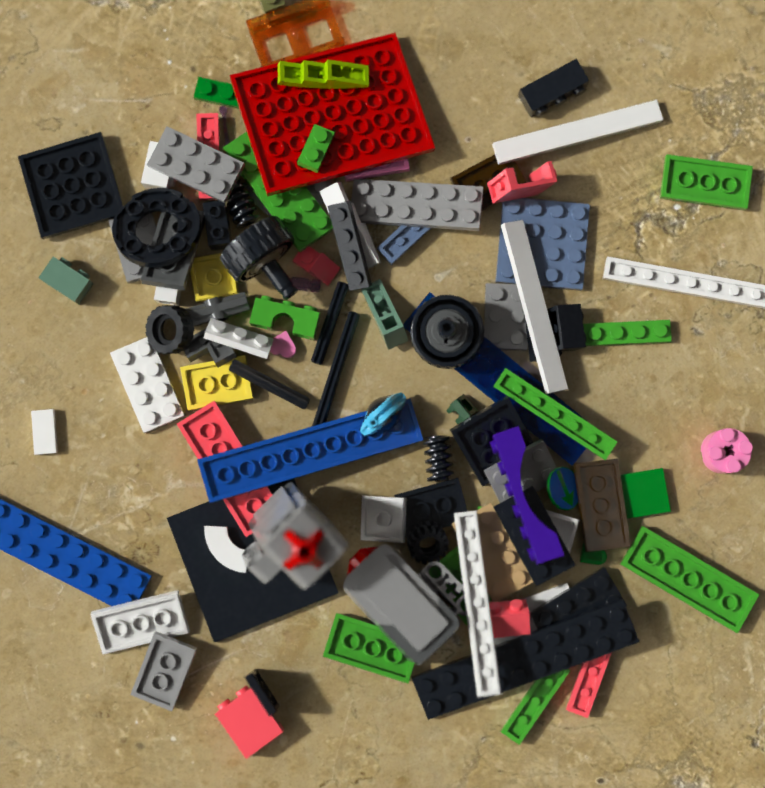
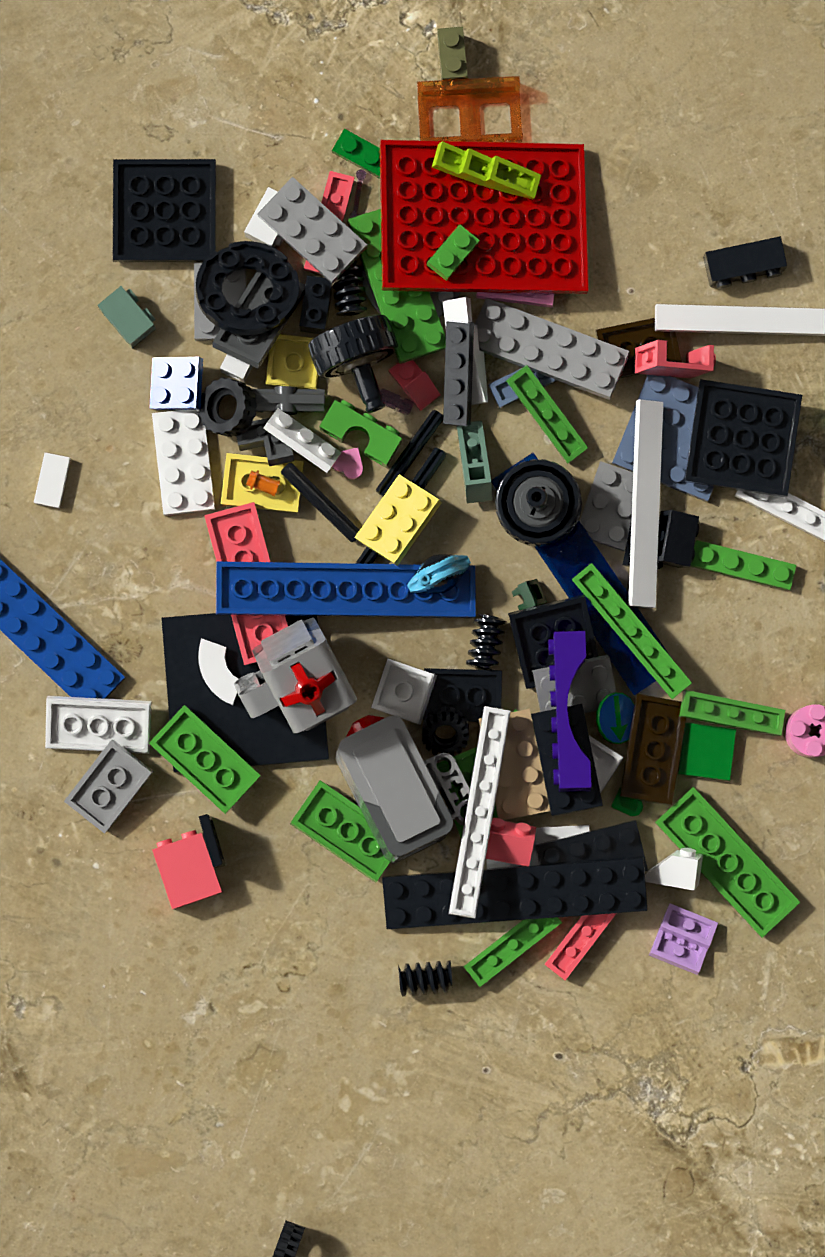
camera: 15 degrees right, 0 degrees up
none -> bright green plate [149,705,261,814]
none -> plate [150,357,203,410]
none -> orange pin [246,470,280,497]
none -> light yellow plate [355,475,442,566]
none -> black piece [398,960,453,997]
none -> bright green plate [505,365,588,463]
none -> white slope [645,848,703,890]
none -> lavender slope [649,904,718,975]
none -> bright green plate [679,690,786,736]
none -> black plate [684,379,802,498]

